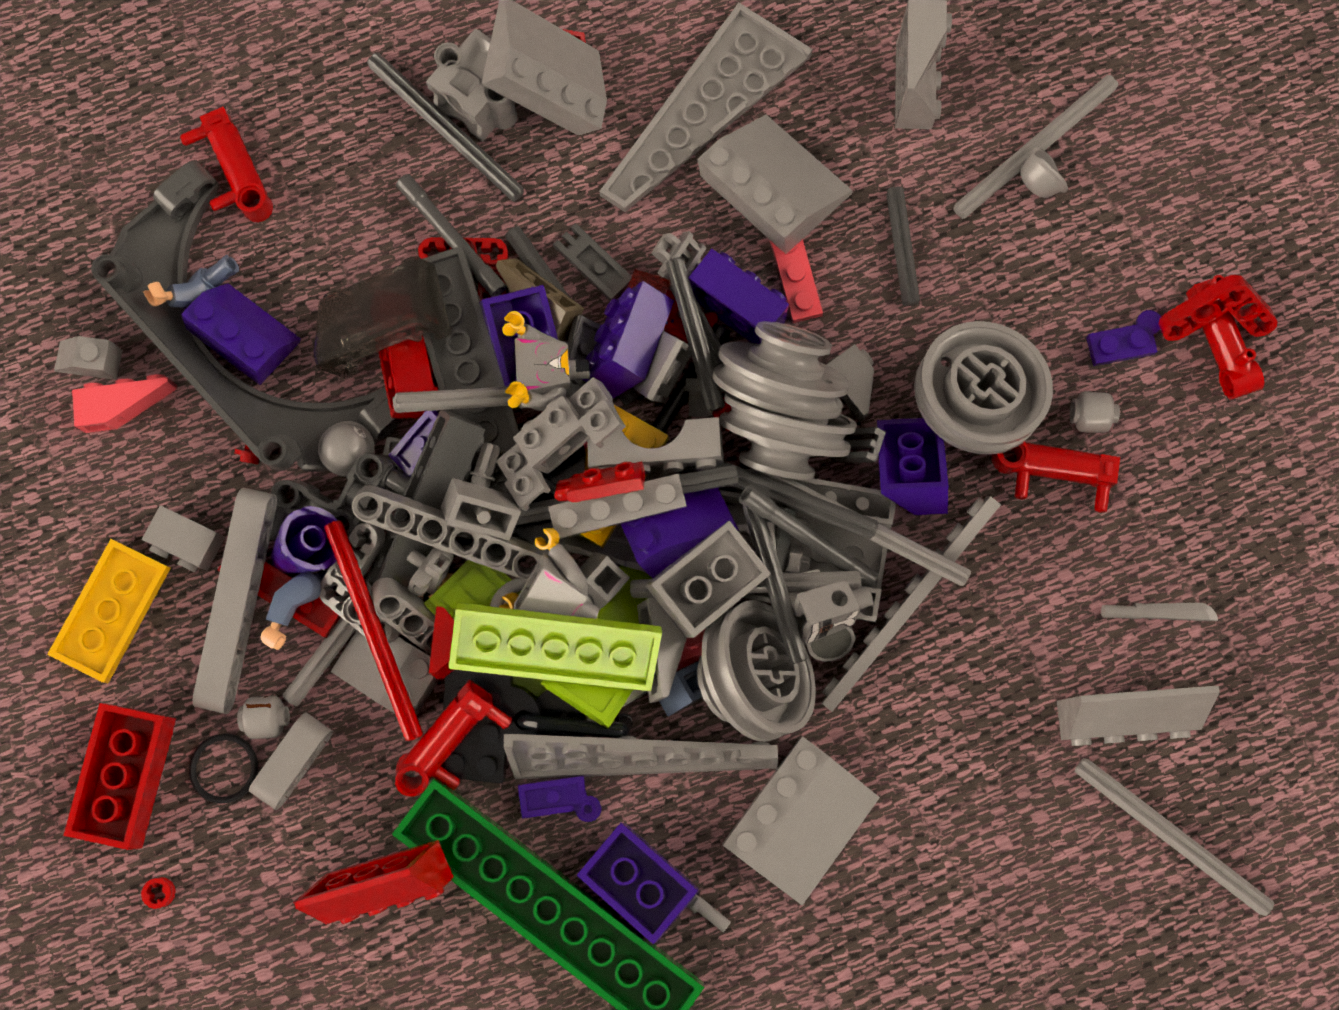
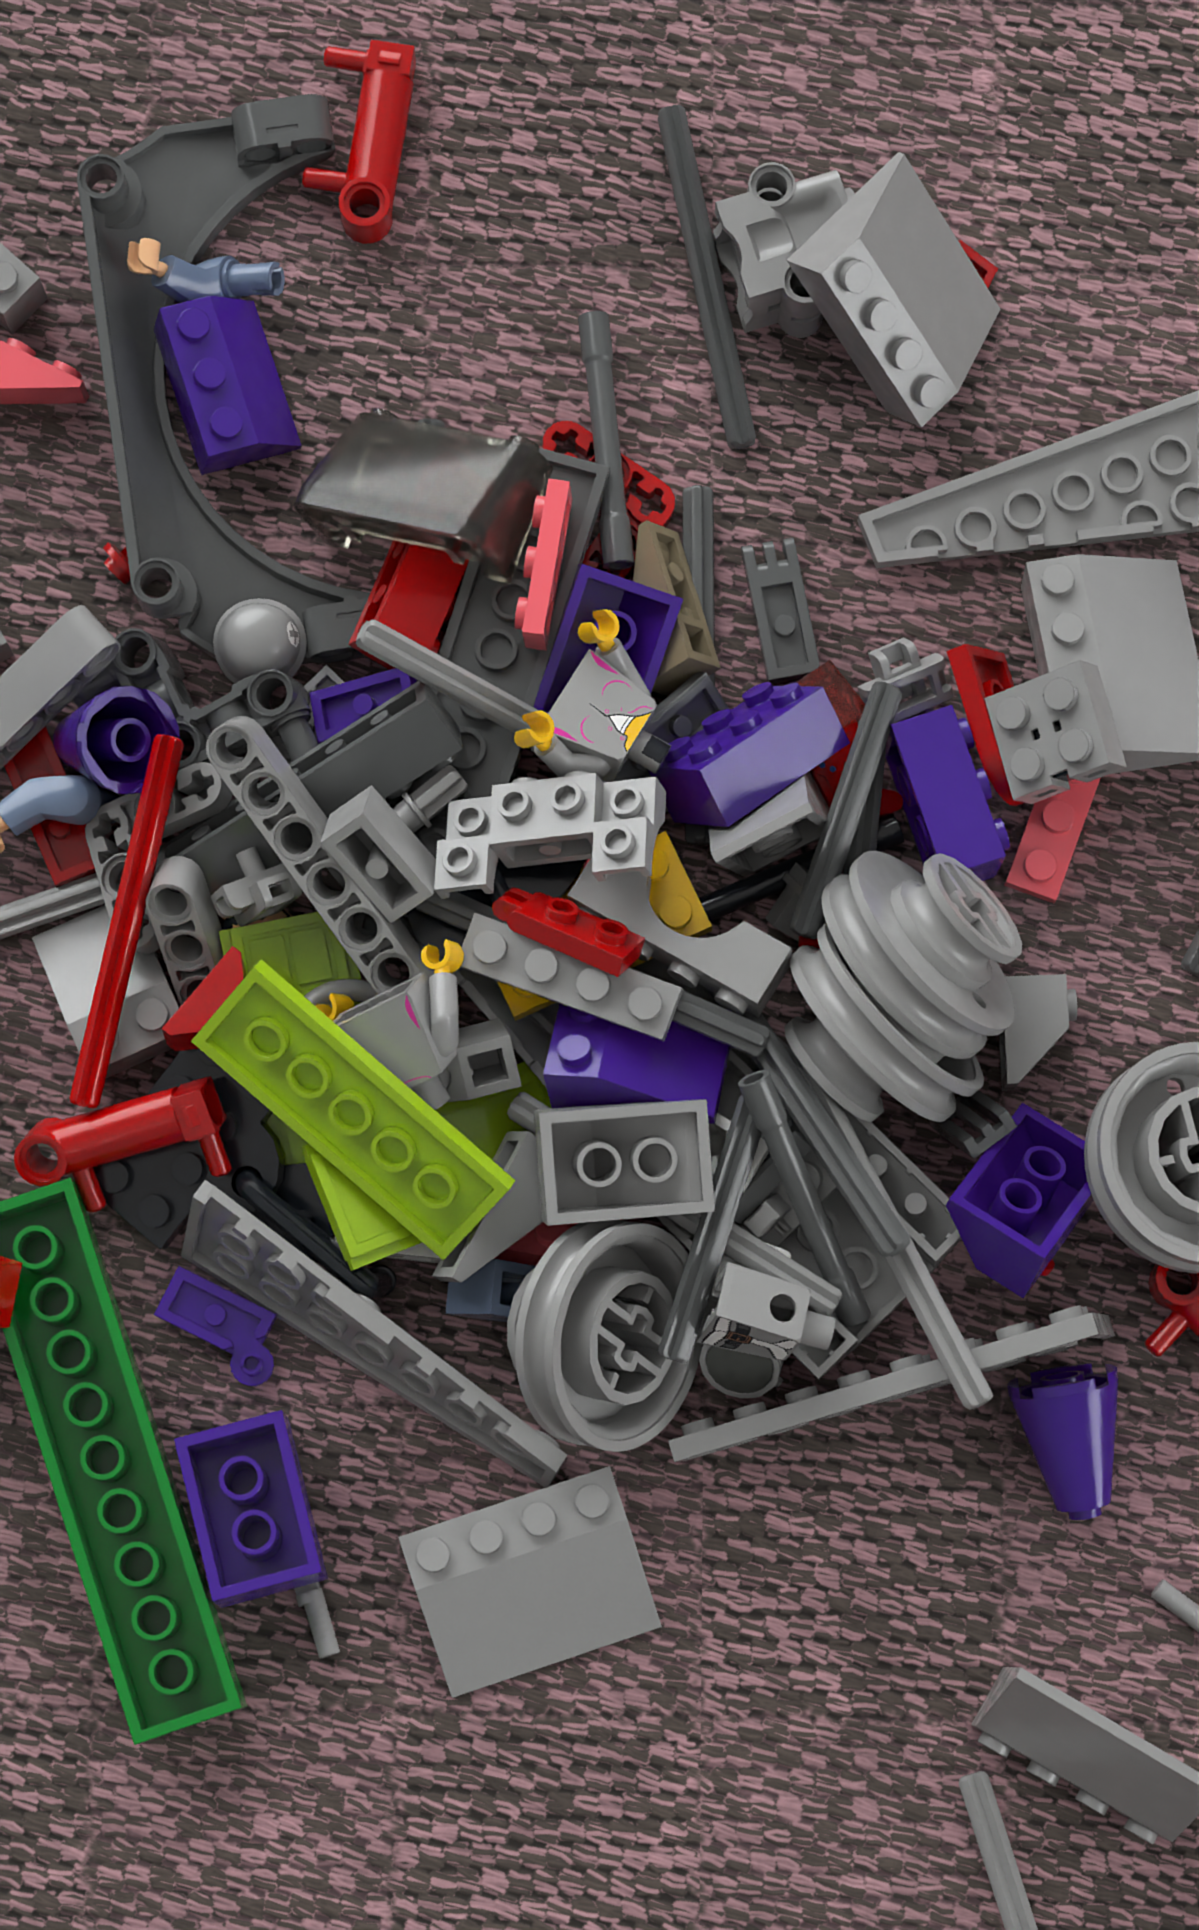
camera: 30 degrees right, 0 degrees up
none -> coral plate [515,478,573,651]
none -> red tile [947,644,1024,806]
none -> light grey piece [984,660,1127,804]
none -> dark purple cone [1007,1363,1119,1520]

